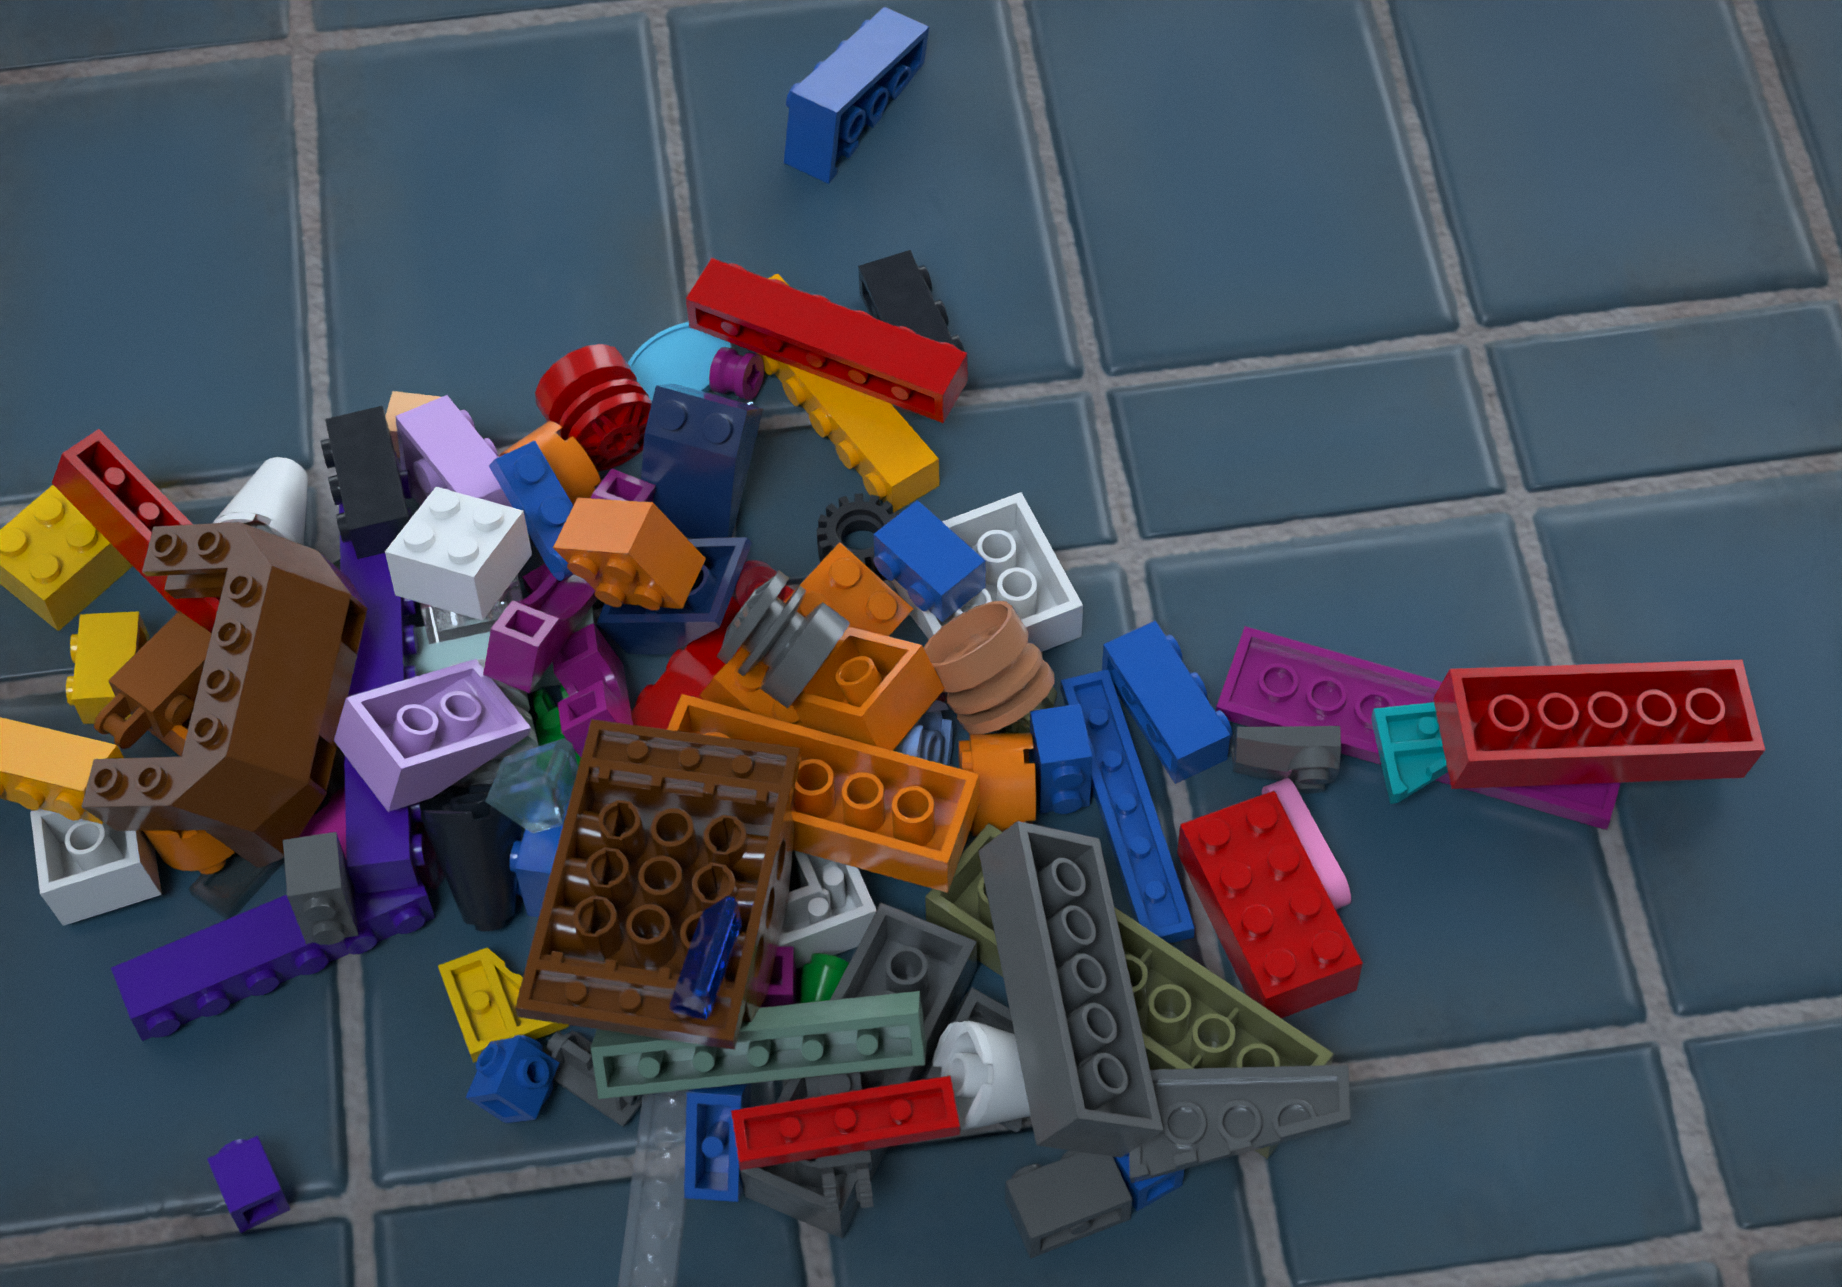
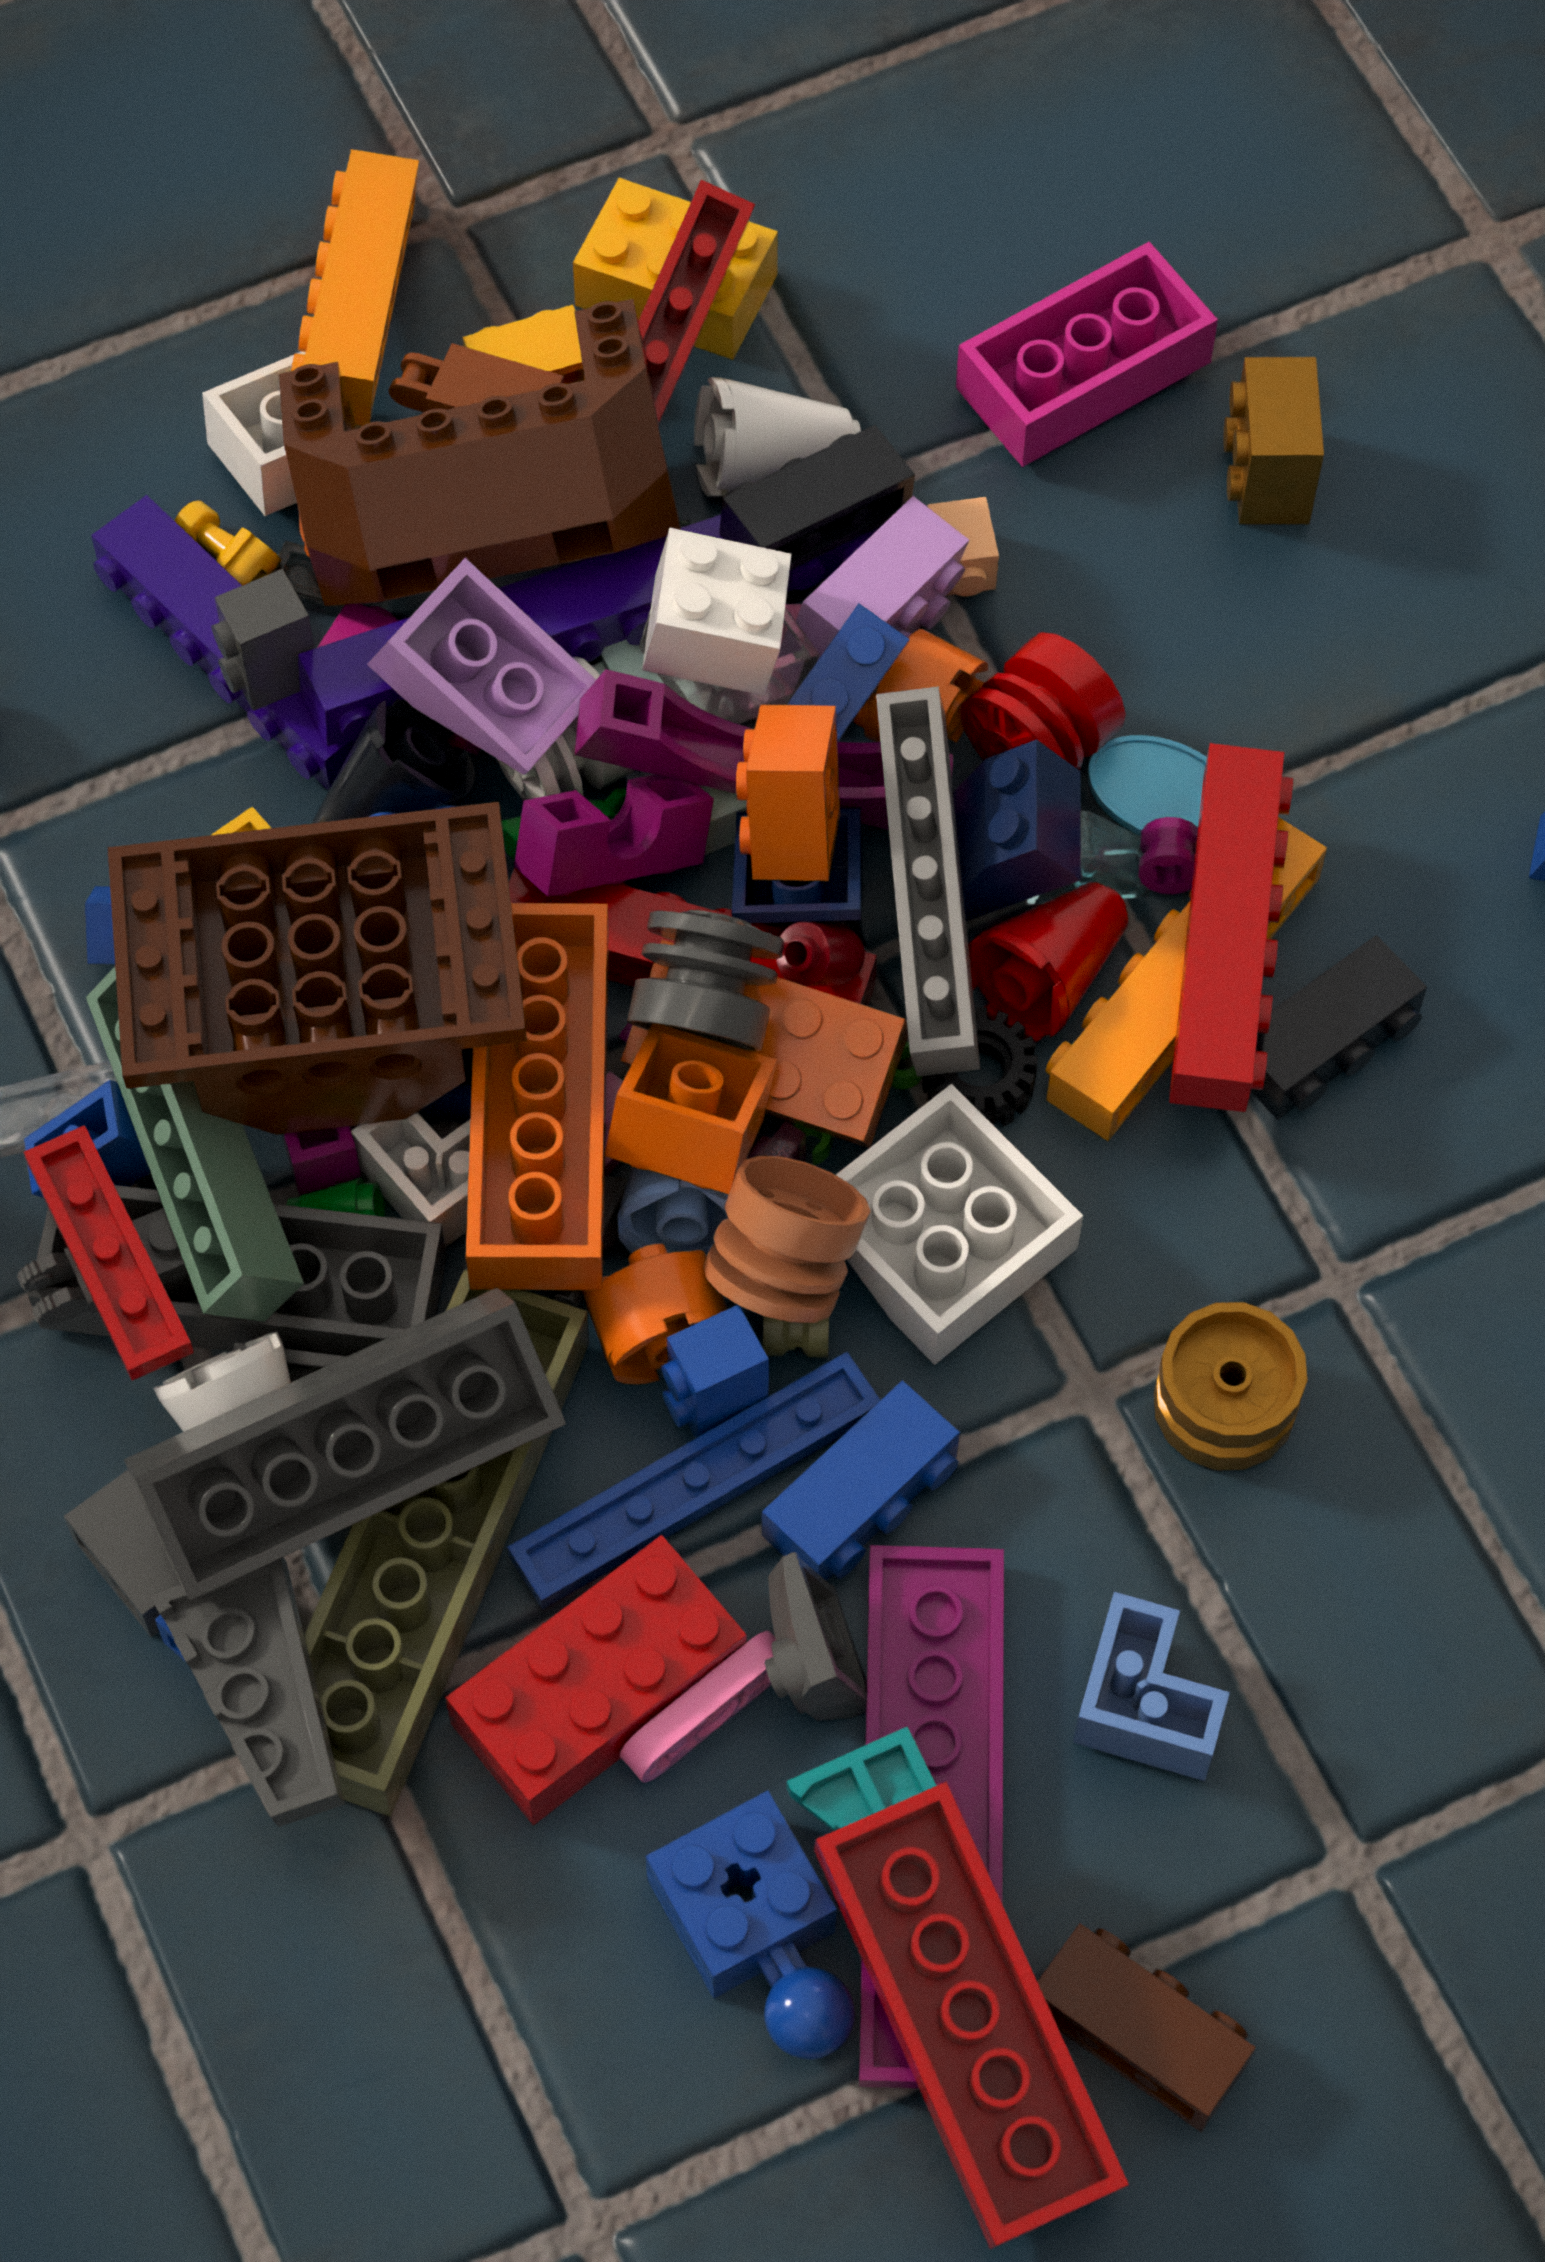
camera: 70 degrees right, 5 degrees up
clear light blue slope [485,738,578,834] -> none
clear blue slope [669,896,742,1020] -> none
blue brick [873,500,986,622] -> none
none -> yellow leg [174,500,281,585]
none -> blue brick [645,1790,855,2060]
none -> light grey brick [876,686,981,1077]
none -> dark pink brick [956,241,1218,467]
none -> red cone [968,882,1129,1041]
none -> reddish brown brick [1037,1923,1256,2133]
none -> medium blue brick [1073,1592,1230,1781]
none -> pearl gold wheel [1154,1302,1307,1470]
none -> pearl gold brick [1223,357,1324,525]

